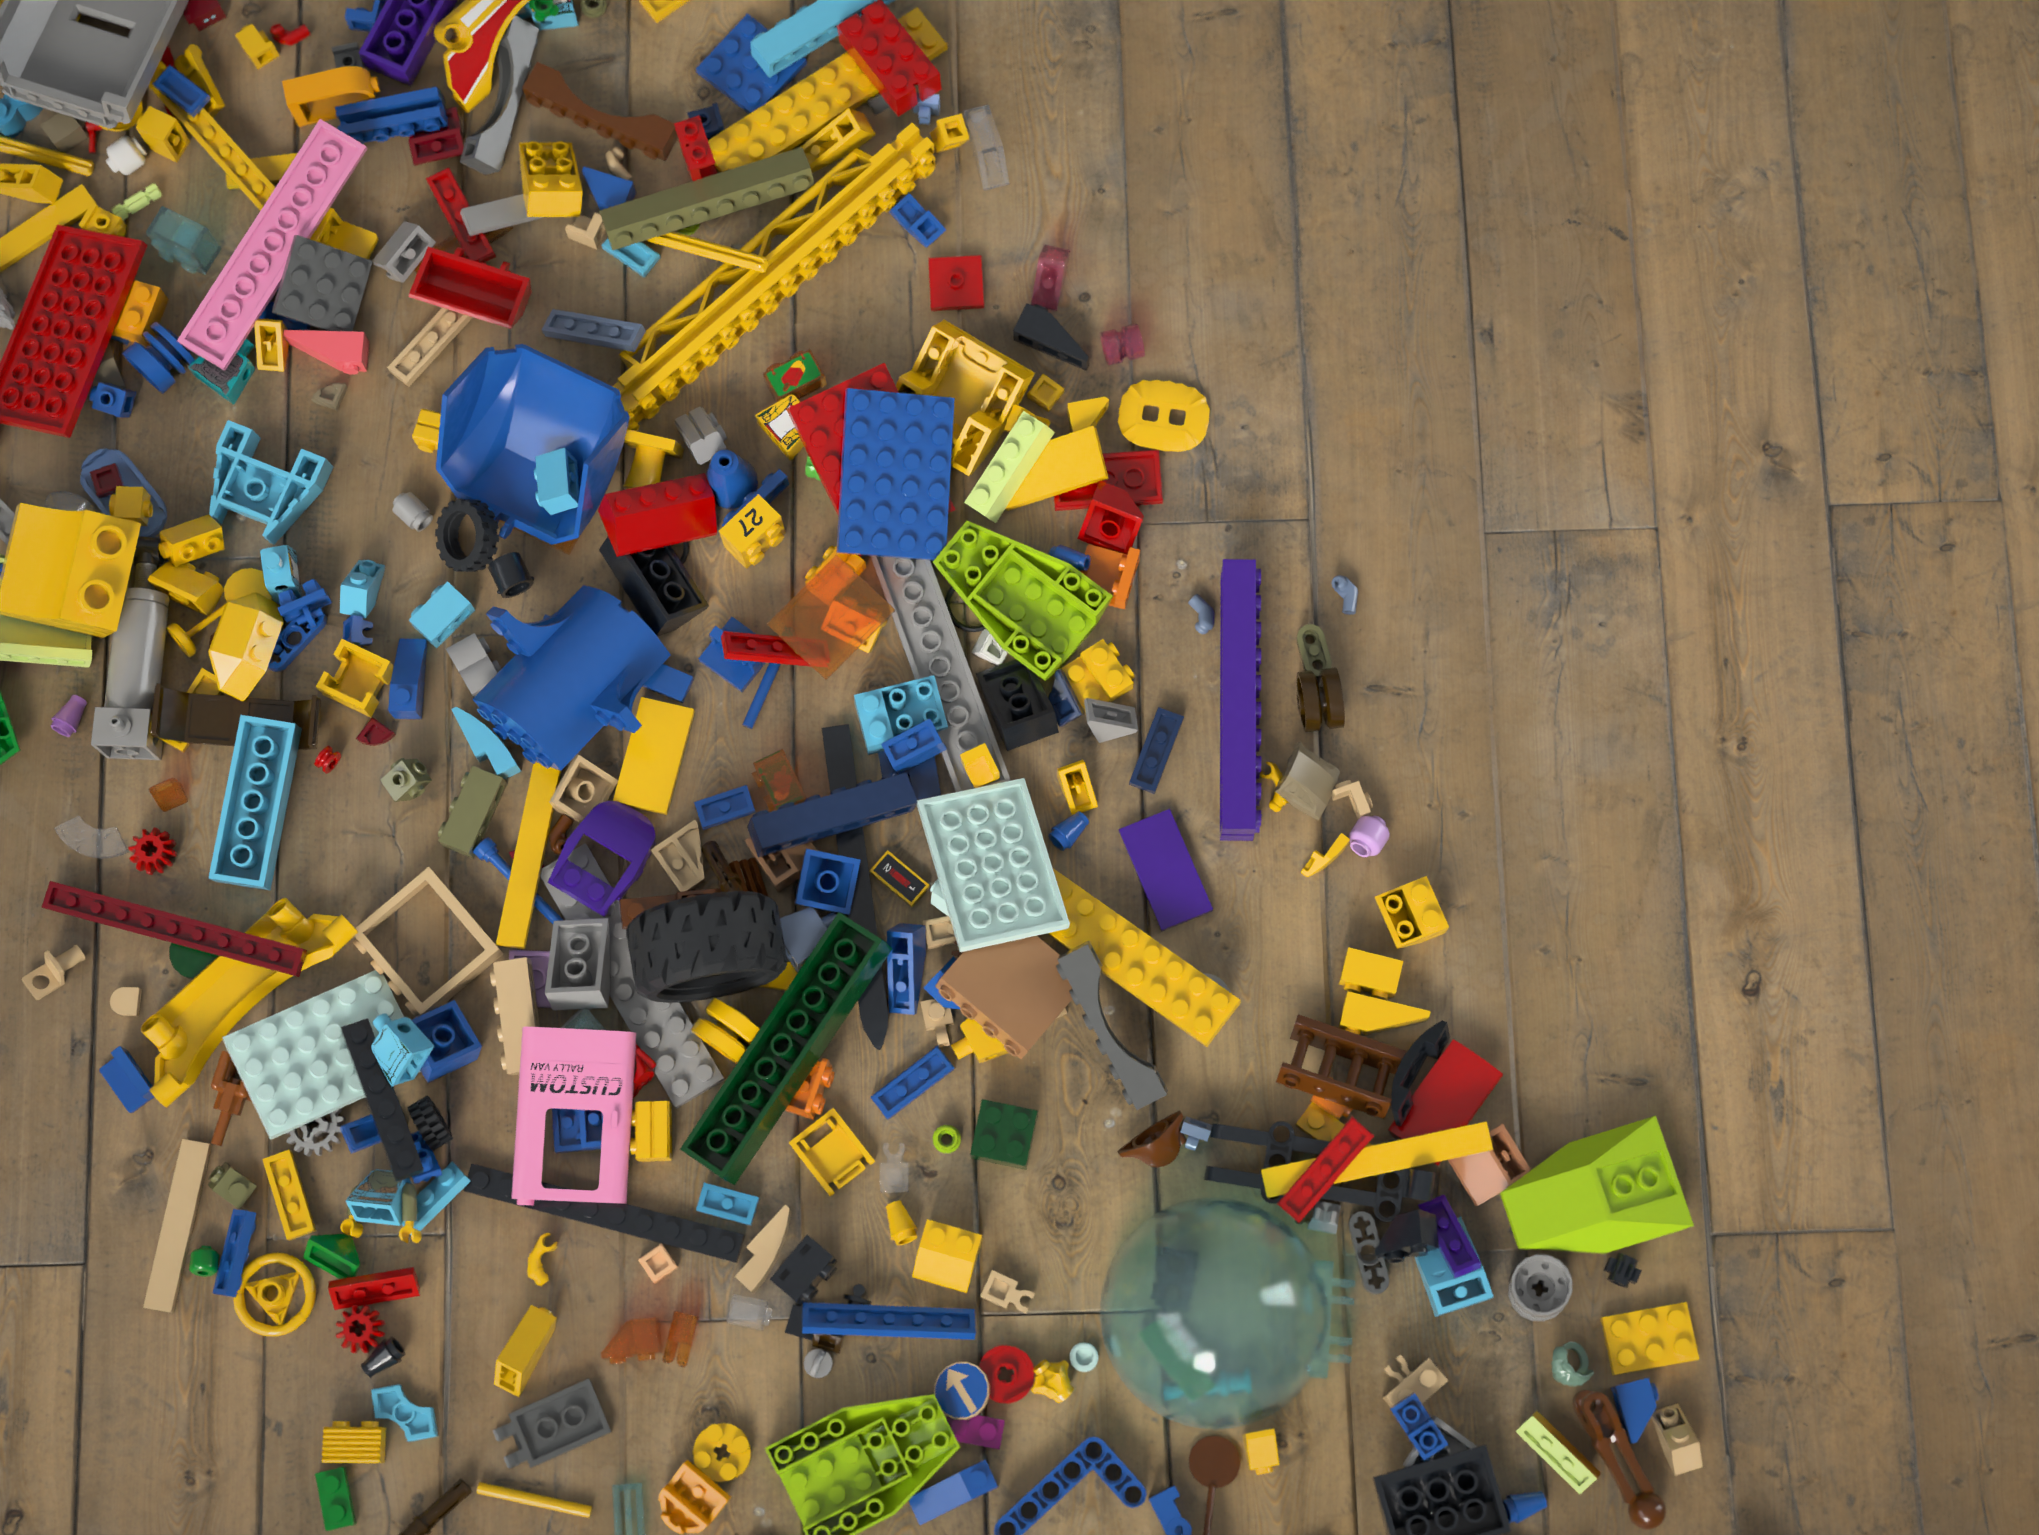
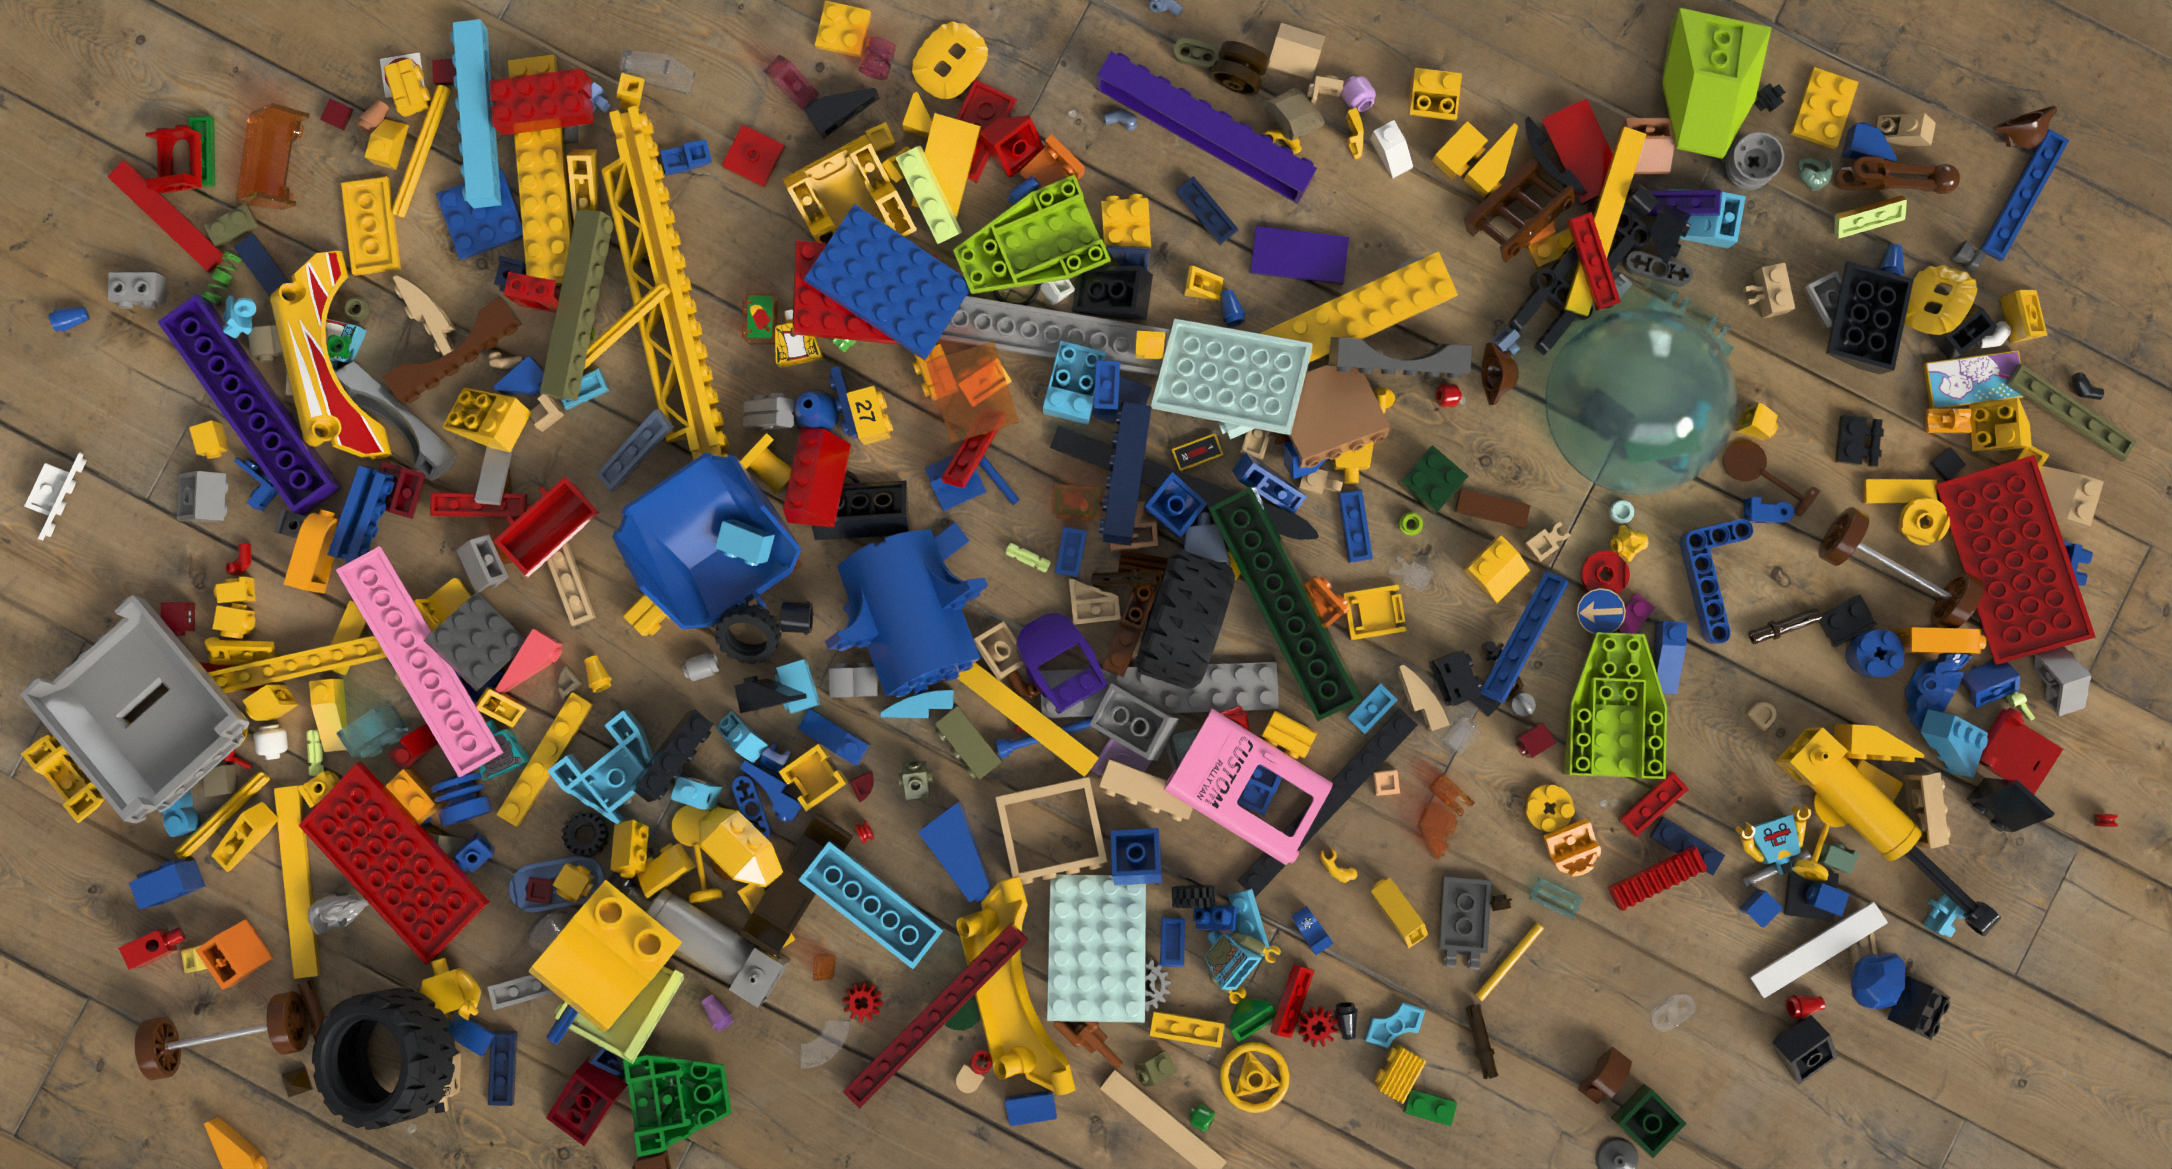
camera: 65 degrees left, 10 degrees up
tan bracket [22,945,86,1000] -> none
blue tile [153,65,211,118] -> none
blue plate [213,1209,257,1298] -> none
blue hips [278,579,332,628] -> none
black plate [341,1018,424,1182] -> none
medium azure torso [372,1013,434,1086] -> none
yellow tile [613,697,695,815] -> none
yellow wheel [690,997,760,1064] -> none
yellow cone [886,1200,918,1246] -> none
light grey slope [1084,698,1138,743] -> none
blue slope [1390,1392,1449,1460] -> none
none -> yellow brick [212,603,255,639]
none -> yellow slope [309,679,350,752]
none -> red slope [387,724,439,771]
none -> tan slope [393,275,457,356]
none -> yellow plate [496,692,594,827]
none -> black tyre [562,812,608,857]
none -> yellow cone [584,656,612,693]
none -> black brick [629,709,714,802]
none -> black slope [734,676,807,713]
none -> blue slope [740,760,803,822]
none -> yellow plate [815,1,871,58]
none -> blue slope [918,801,992,902]
none -> red bush [969,1050,993,1075]
none -> yellowish green axle [1005,543,1051,572]
none -> tan slope [1268,23,1325,81]
none -> blue leg [1291,906,1334,955]
none -> white slope [1370,120,1413,179]
none -> yellow plate [1373,387,1395,413]
none -> red piece [1436,383,1462,407]
none -> reddish brown tile [1455,489,1531,529]
none -> dark brown plate [1490,894,1512,911]
none -> dark red brick [1514,723,1556,758]

